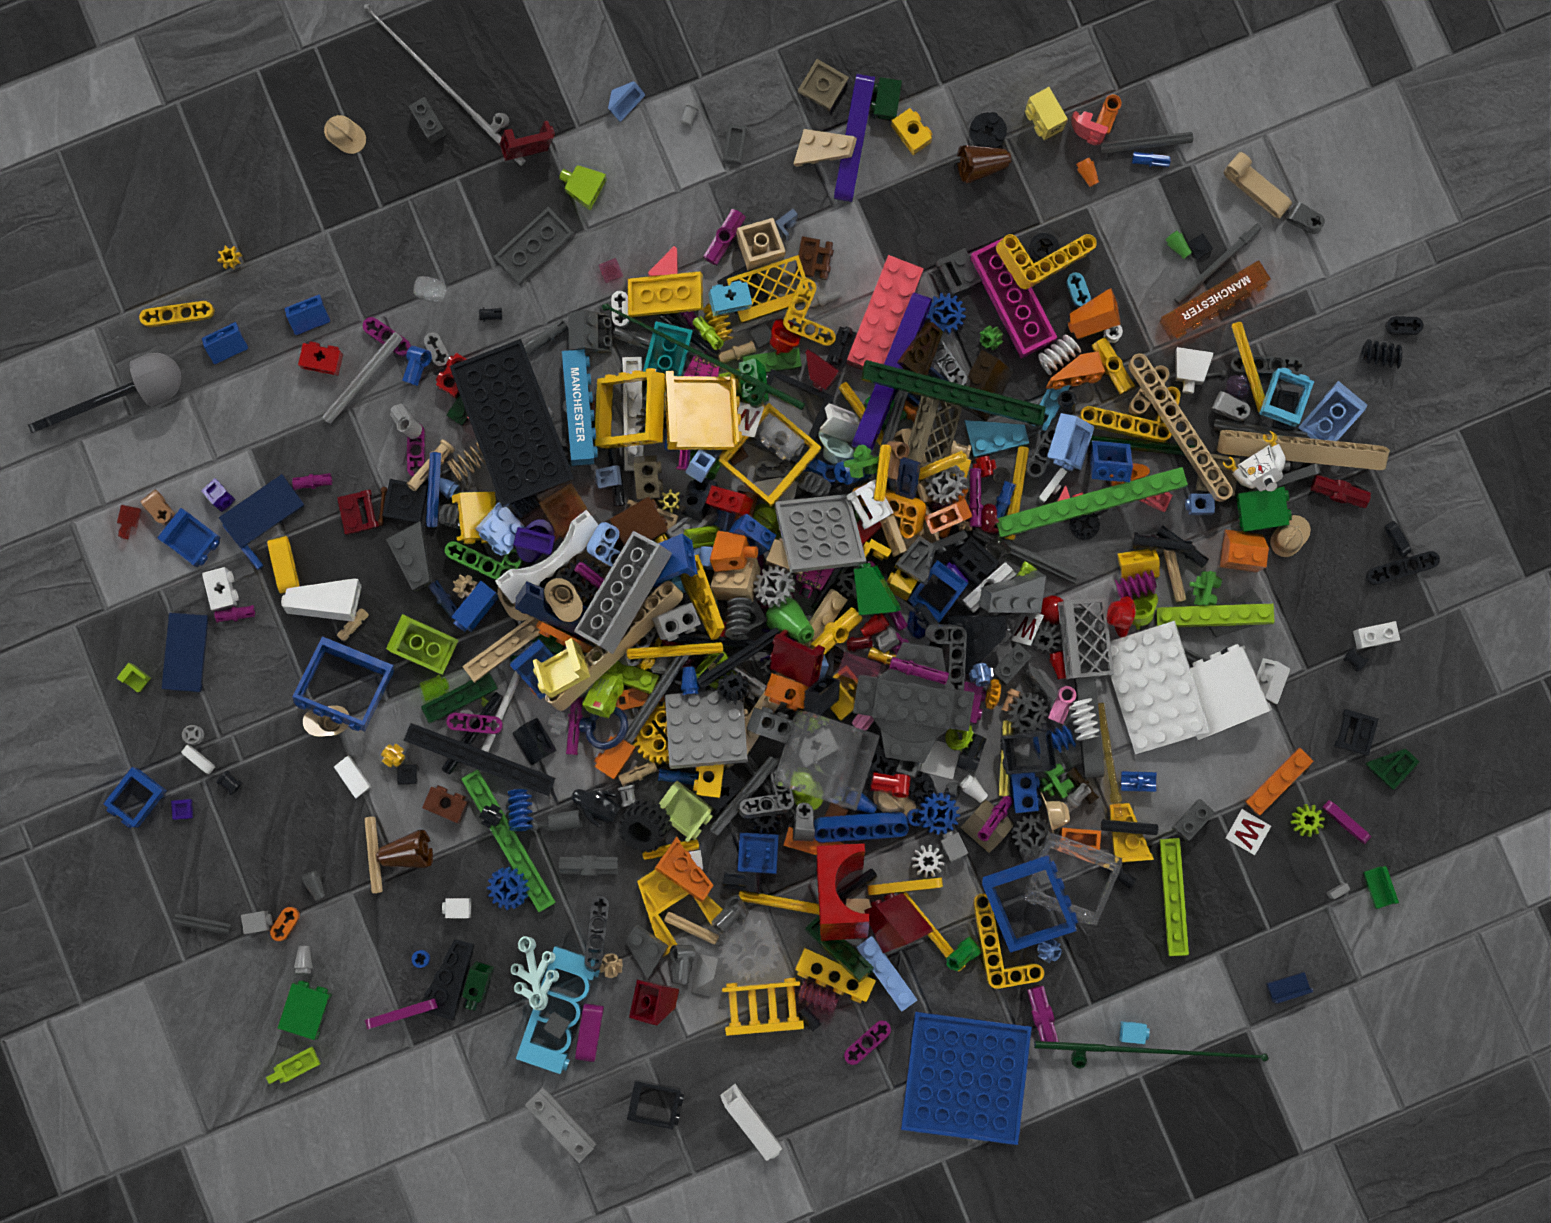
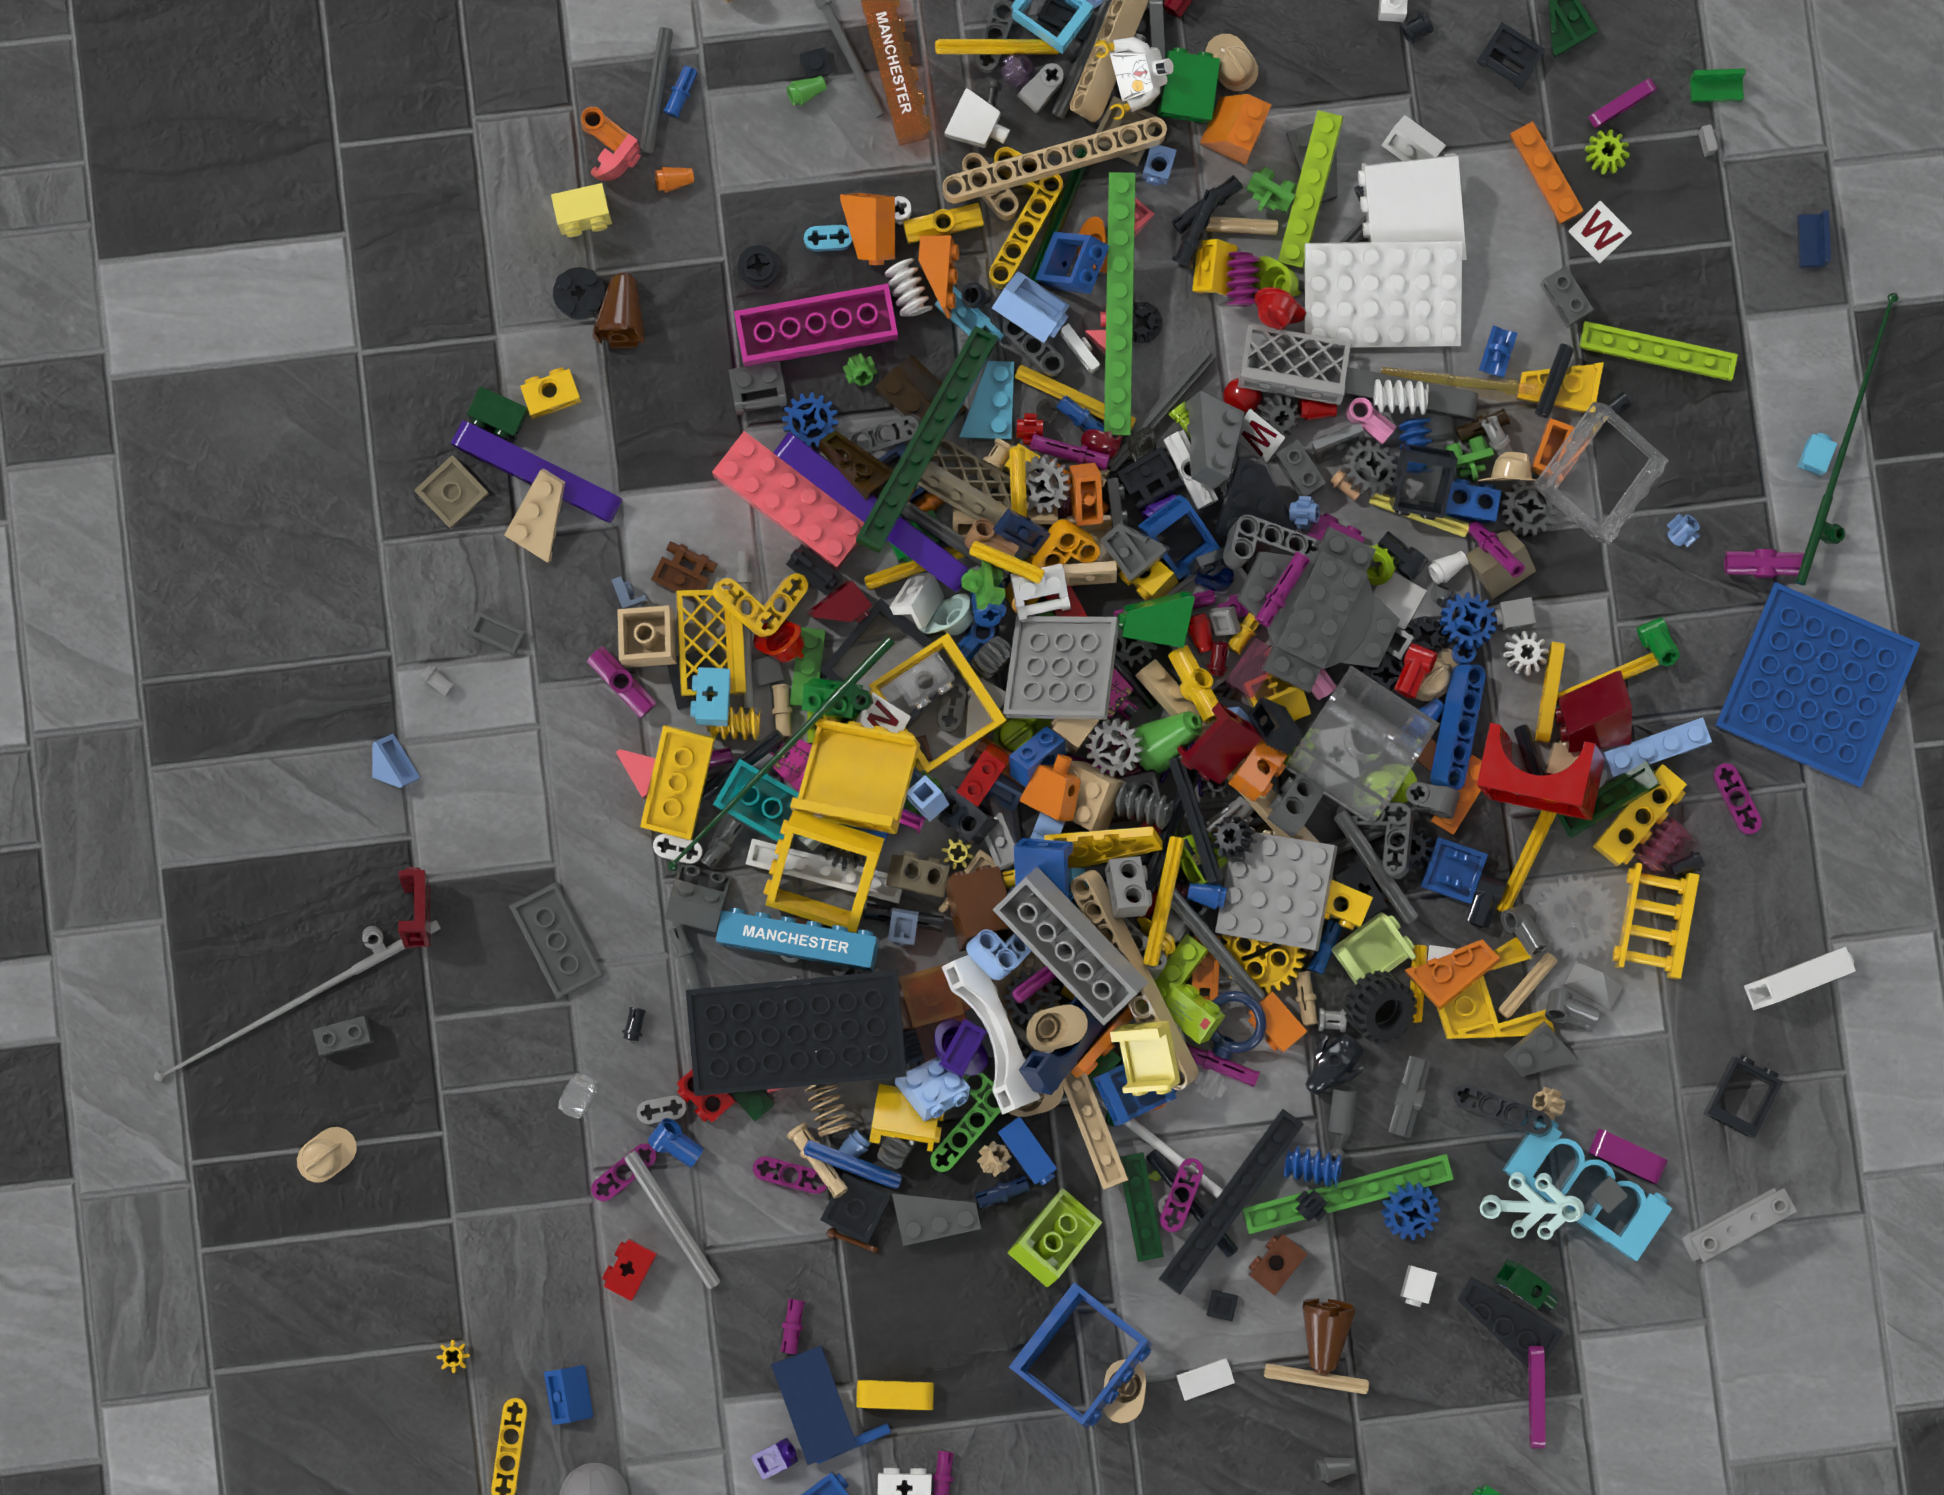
camera: 80 degrees left, 0 degrees up
white slope [281,579,362,622] -> none
blue panel [285,294,330,335] -> none
dark red plate [337,490,379,535] -> none
tan axle [337,608,369,641] -> none
yellow gear [381,743,405,768] -> none
light grey piece [390,403,422,439] -> none
blue bush [411,950,430,968] -> none
clear neon green bracket [420,675,450,701] -> none
black panel [513,718,557,765] -> none
lime torso [559,165,607,210] -> none
clear pink plate [598,258,623,283] -> none
dark red slope [629,979,679,1026] -> none
lime tile [684,525,720,548] -> none
lime pin [693,316,724,350] -> none
yellow bracket [863,539,892,561] -> none
yellow beam [973,893,1044,989] -> none
blue window [982,855,1079,953] -> none
light orange gear [985,679,1001,710] -> none
yellow beam [996,234,1097,289] -> none

